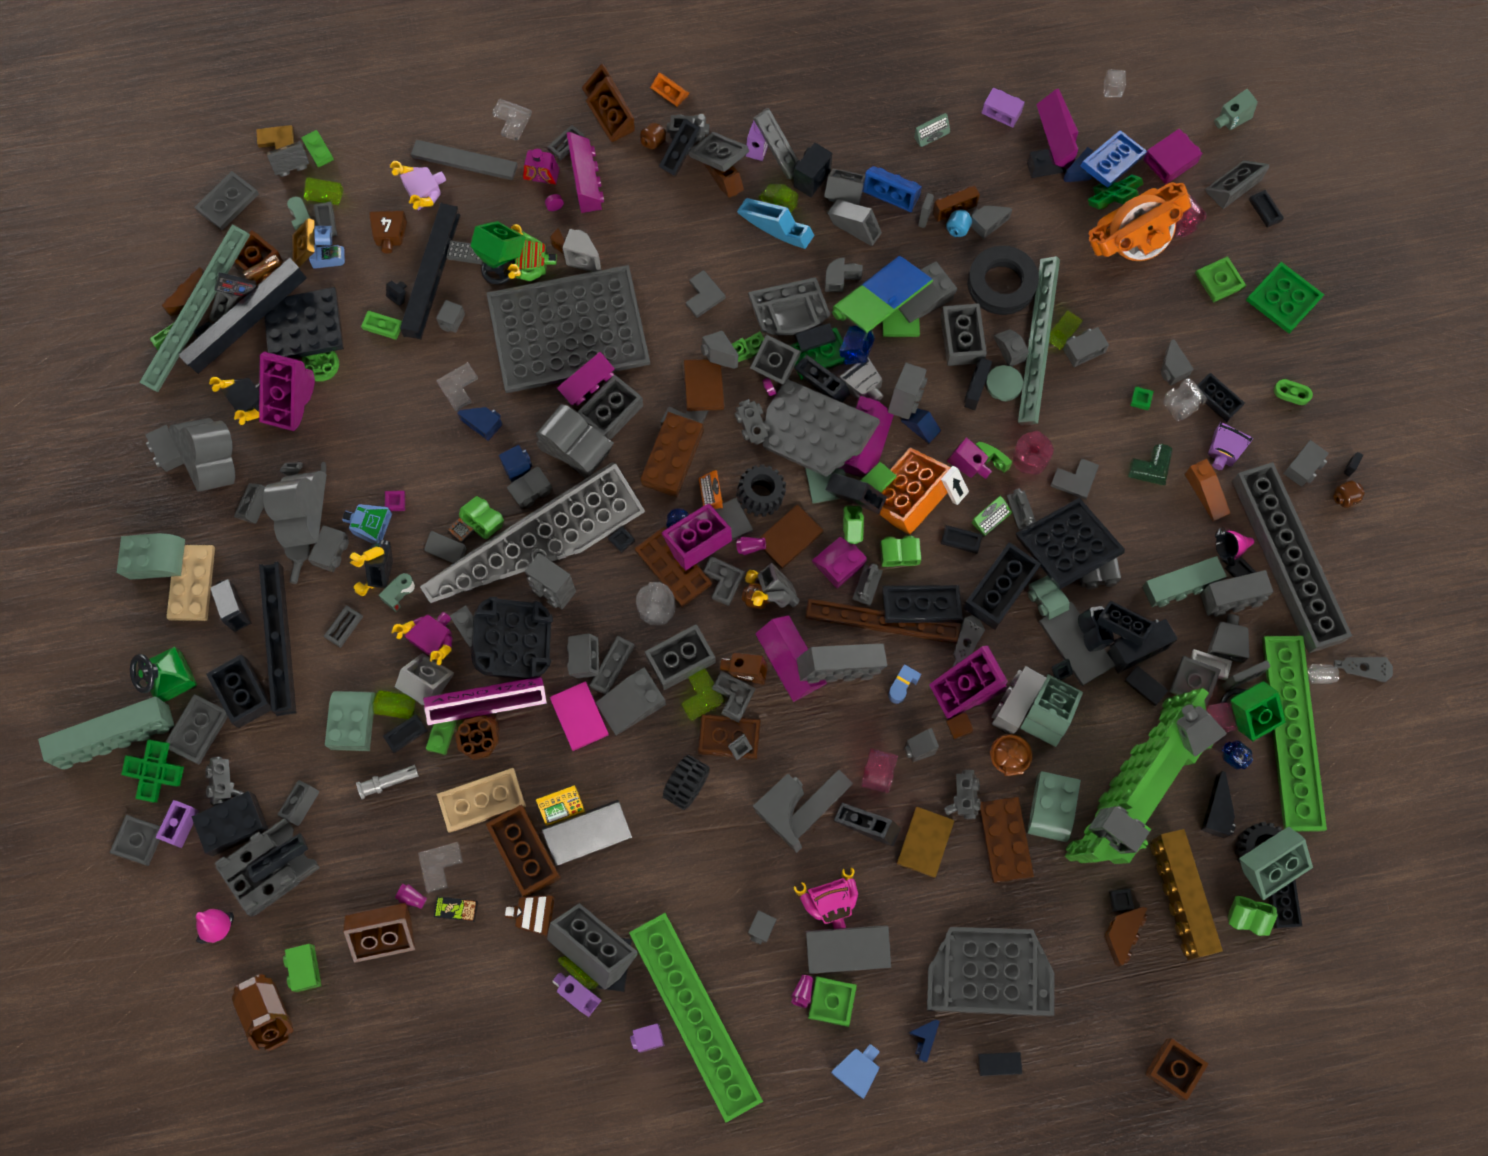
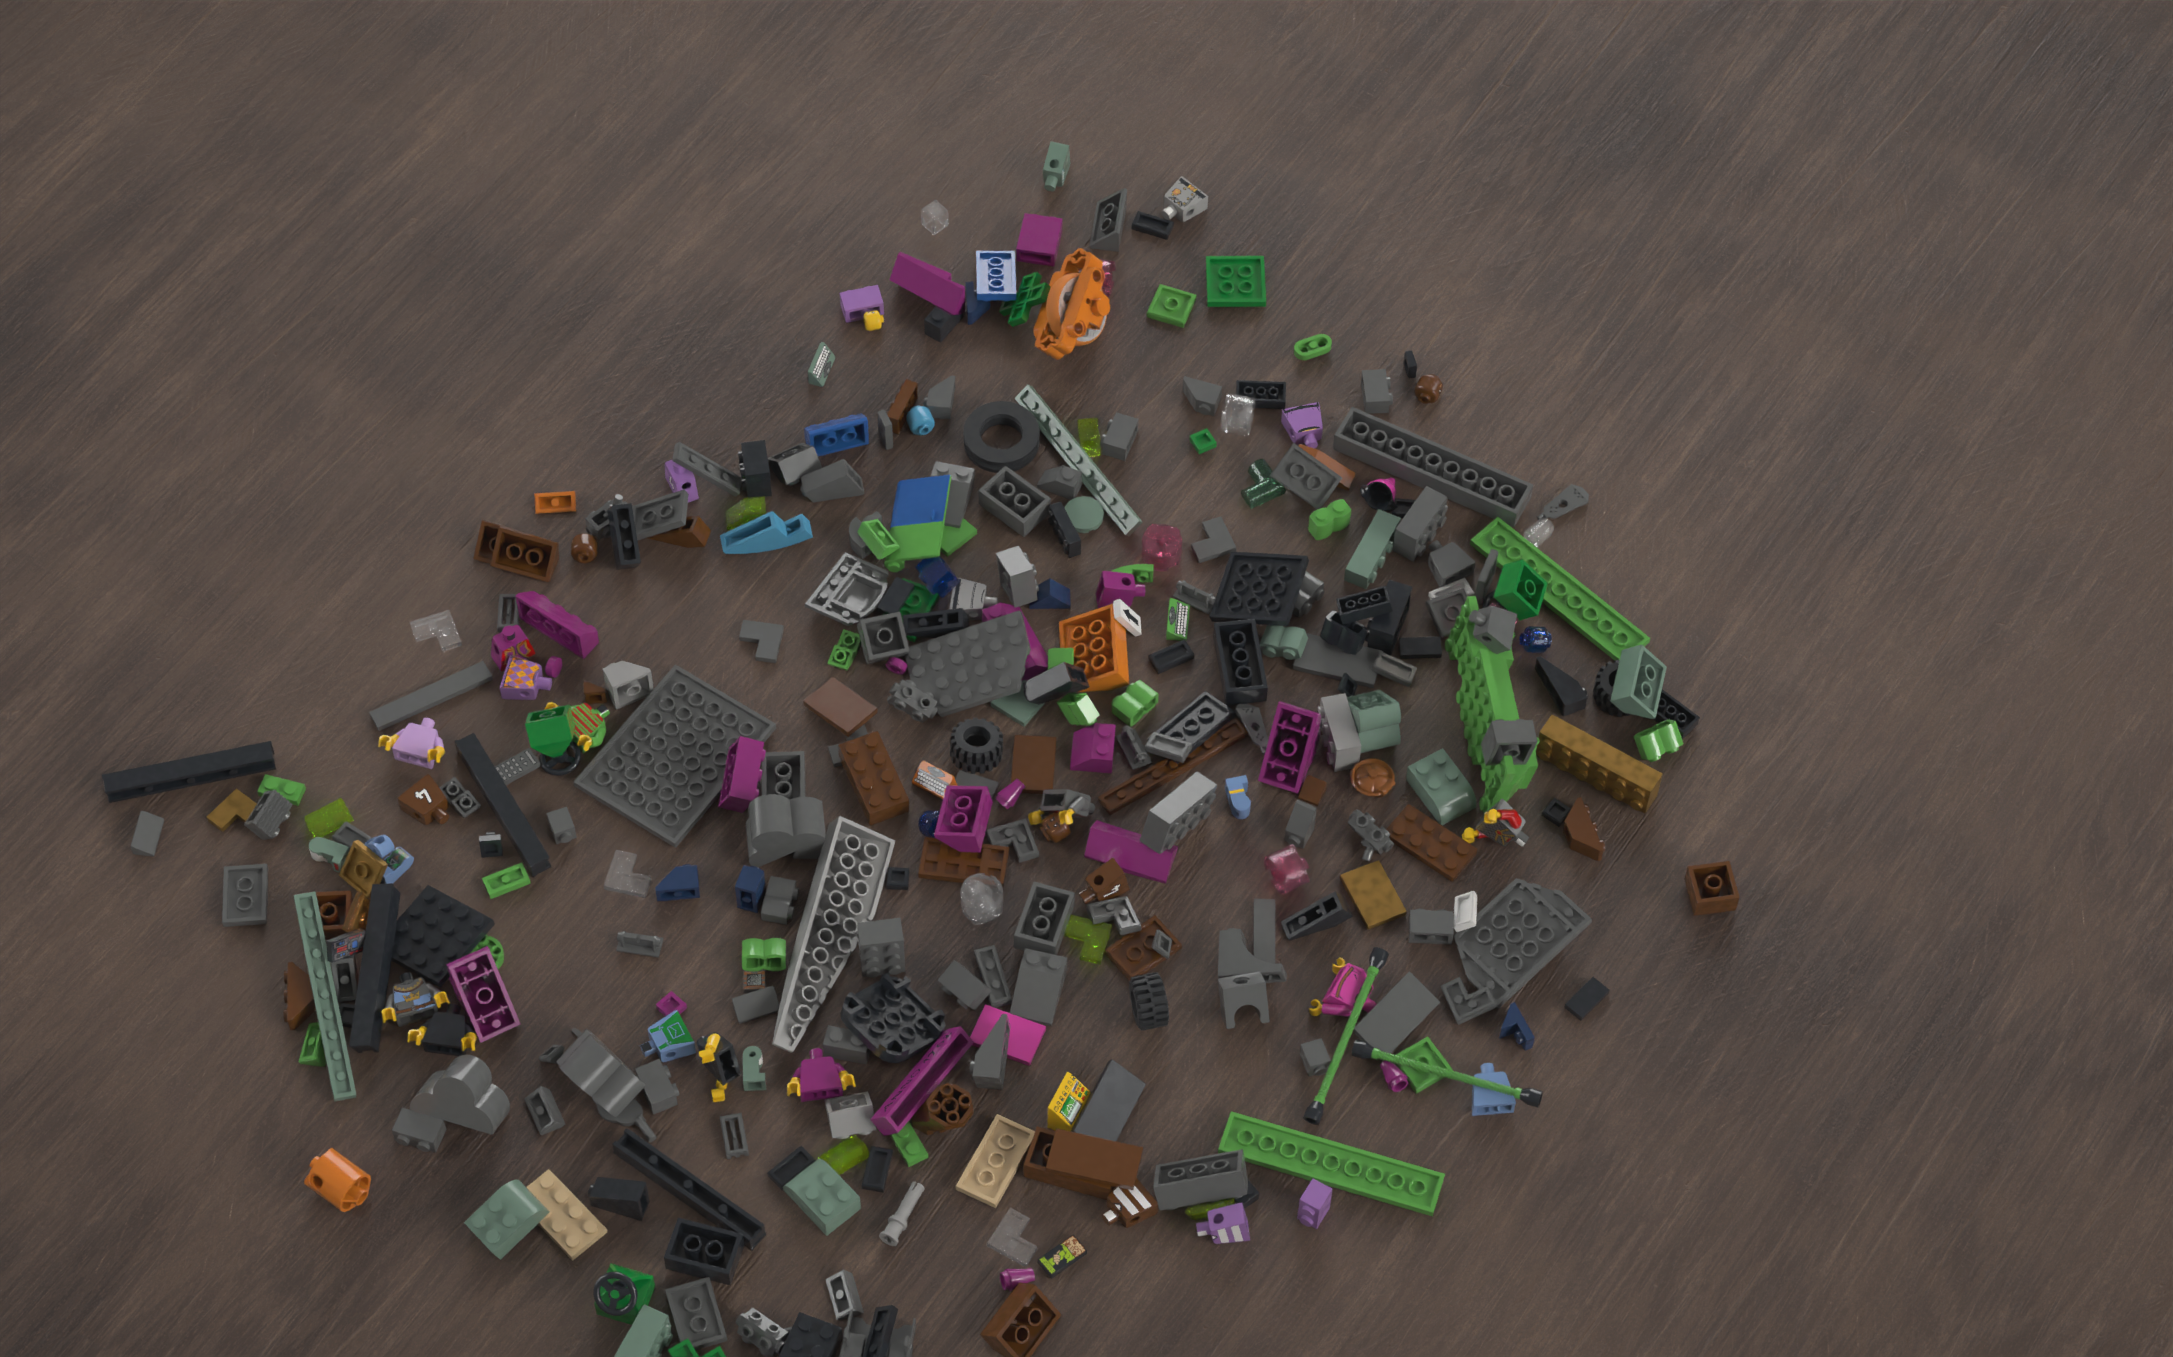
camera: 45 degrees left, 15 degrees down
dark grey slope [700,331,738,369] -> none
none -> black tile [102,741,276,803]
none -> dark grey slope [131,811,164,857]
none -> orange cylinder [304,1148,371,1212]
none -> torso [381,972,450,1027]
none -> dark grey slope [439,777,481,819]
none -> medium lavender torso [500,655,552,700]
none -> dark grey hinge [616,931,663,957]
none -> black tile [767,1146,816,1191]
none -> bright green slope [858,519,900,560]
none -> yellow piece [863,310,884,331]
none -> dark grey slope [970,1014,1011,1090]
none -> reddish brown tile [1046,1128,1143,1190]
none -> dark grey tile [1145,732,1192,763]
none -> light grey torso [1161,176,1208,222]
none -> dark grey piece [1218,972,1270,1029]
none -> dark grey tile [1270,443,1342,509]
none -> bright green hose [1303,947,1389,1125]
none -> bright green brick [1308,499,1351,540]
none -> bright green hose [1351,1039,1543,1108]
none -> dark grey tile [1371,651,1417,687]
none -> dark grey brick [1409,908,1454,945]
none -> dark grey tile [1440,977,1498,1025]
none -> white tile [1454,891,1477,932]
none -> torso [1462,799,1529,847]

